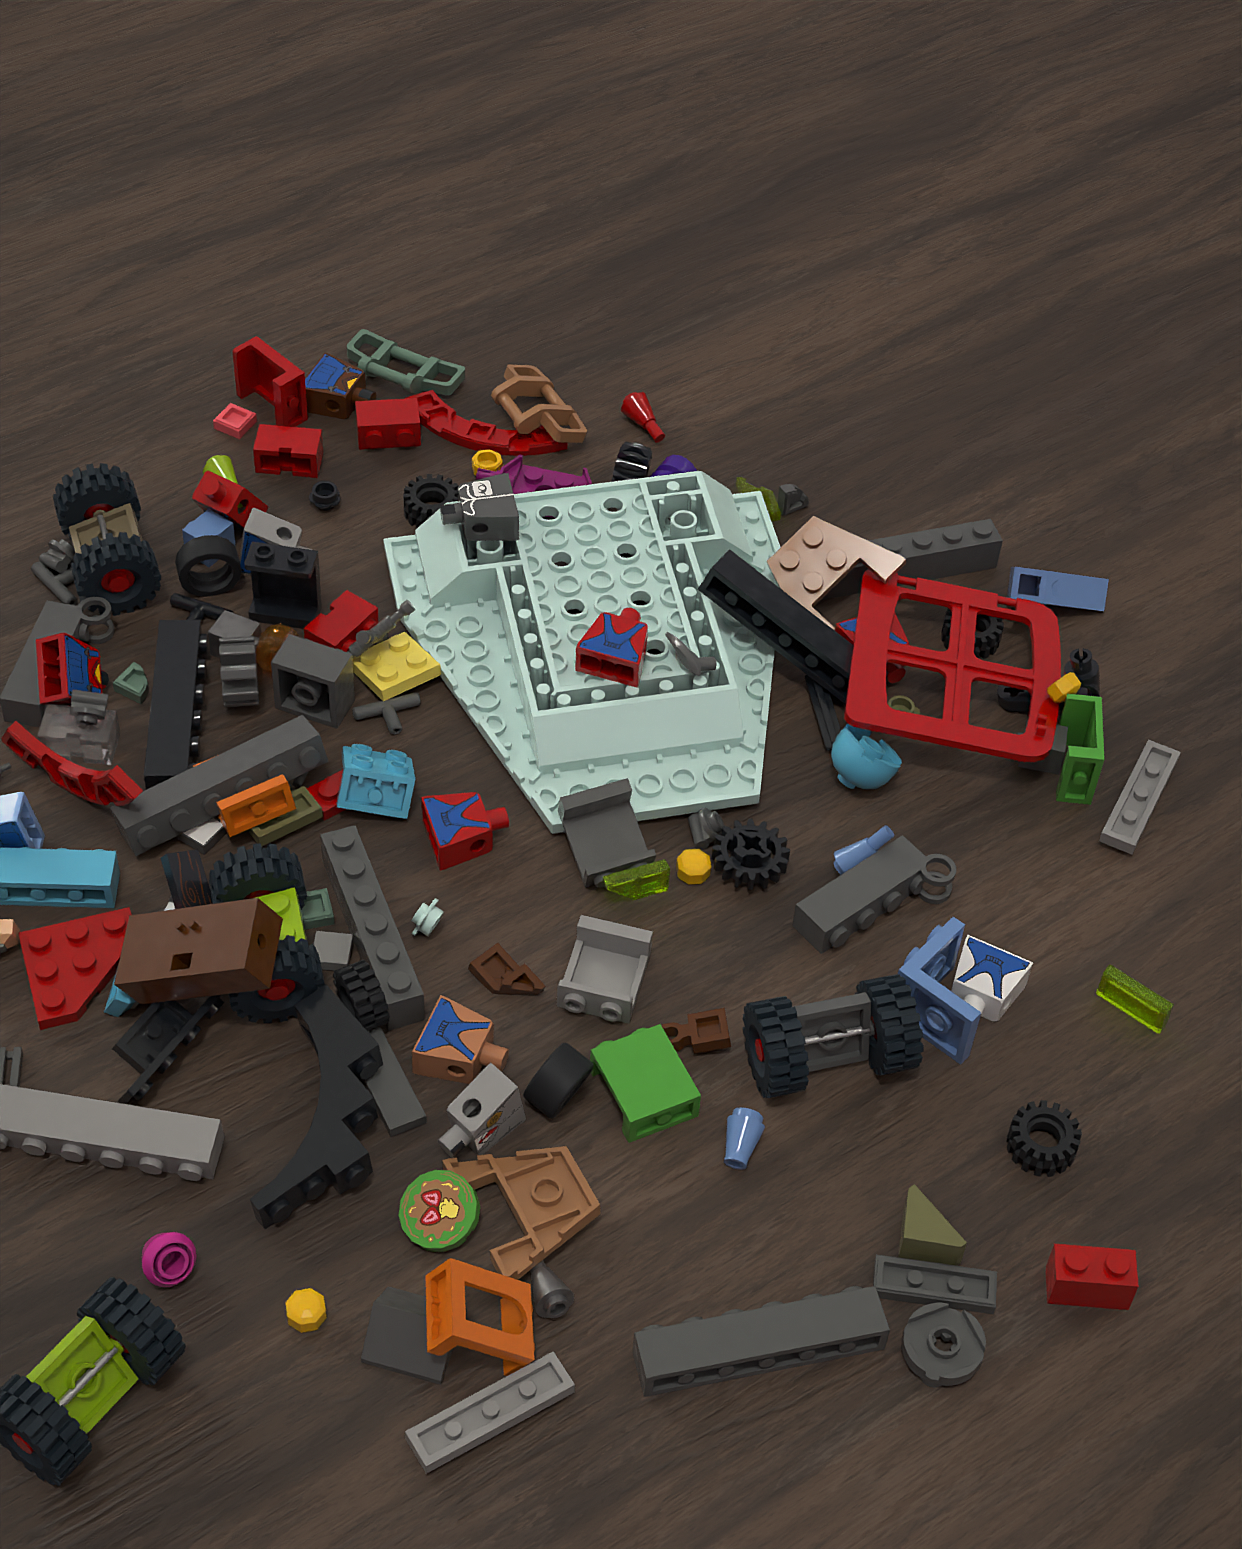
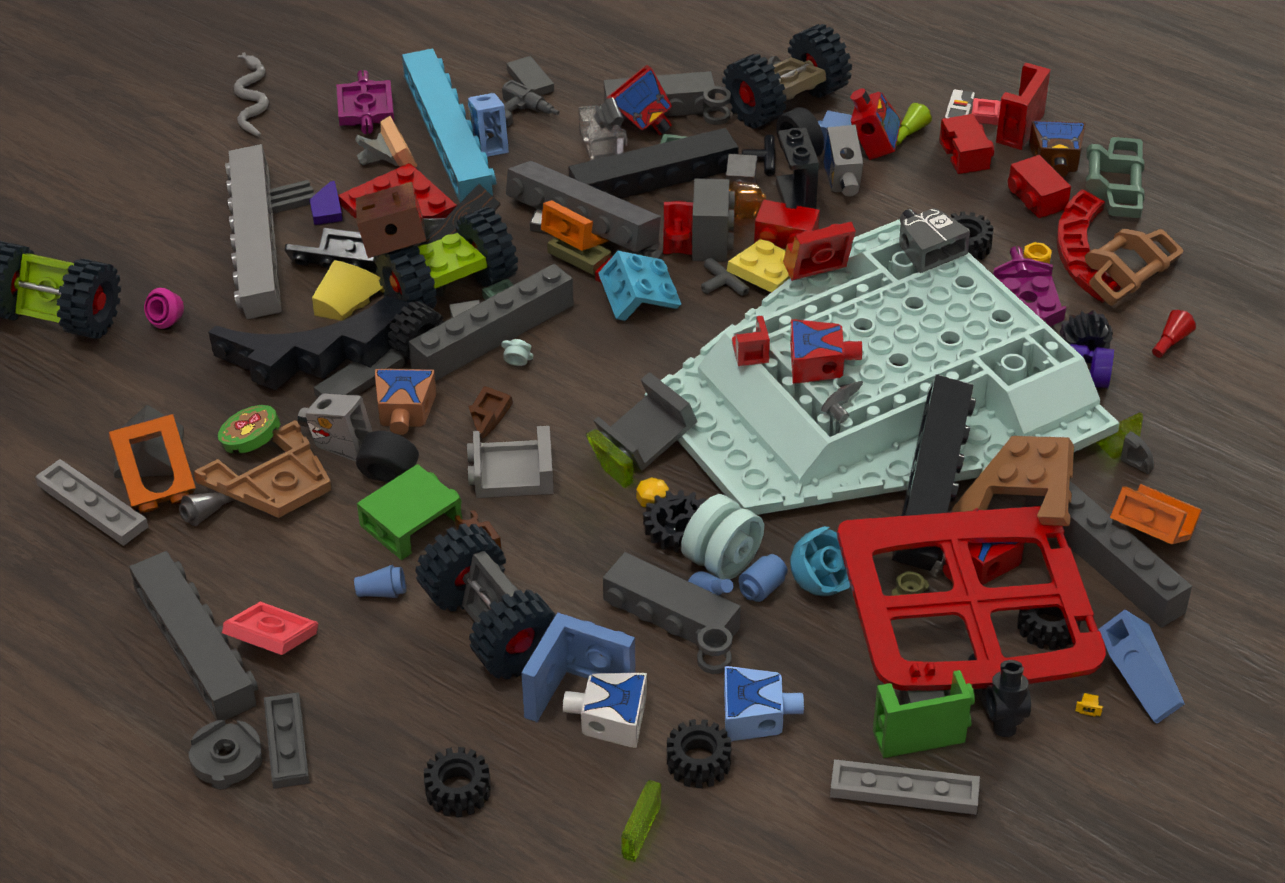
camera: 75 degrees right, 5 degrees down
red tile [1,721,143,806] -> none
dark grey gear [219,636,259,707] -> none
yellow tile [285,1288,327,1333] -> none
black plate [309,481,341,510] -> none
dark grey piece [347,600,416,658] -> none
red torso [421,792,509,871] -> none
dark grey plate [688,808,725,850] -> none
olive slope [898,1184,967,1266] -> none
red brick [1046,1243,1139,1310] -> none
yellow tile [1047,672,1081,703] -> none
none -> coral plate [222,602,318,655]
none -> dark purple tile [310,181,343,225]
none -> light yellow slope [312,260,385,321]
none -> red hips [663,201,693,255]
none -> black tyre [667,719,731,788]
none -> light aqua wheel [681,494,764,579]
none -> light blue torso [724,666,804,741]
none -> red panel [732,316,770,366]
none -> medium blue brick [739,554,788,602]
none -> red plate [783,222,856,281]
none -> sticker [945,89,975,118]
none -> yellow piece [1075,693,1103,717]
none -> orange panel [1110,484,1202,544]

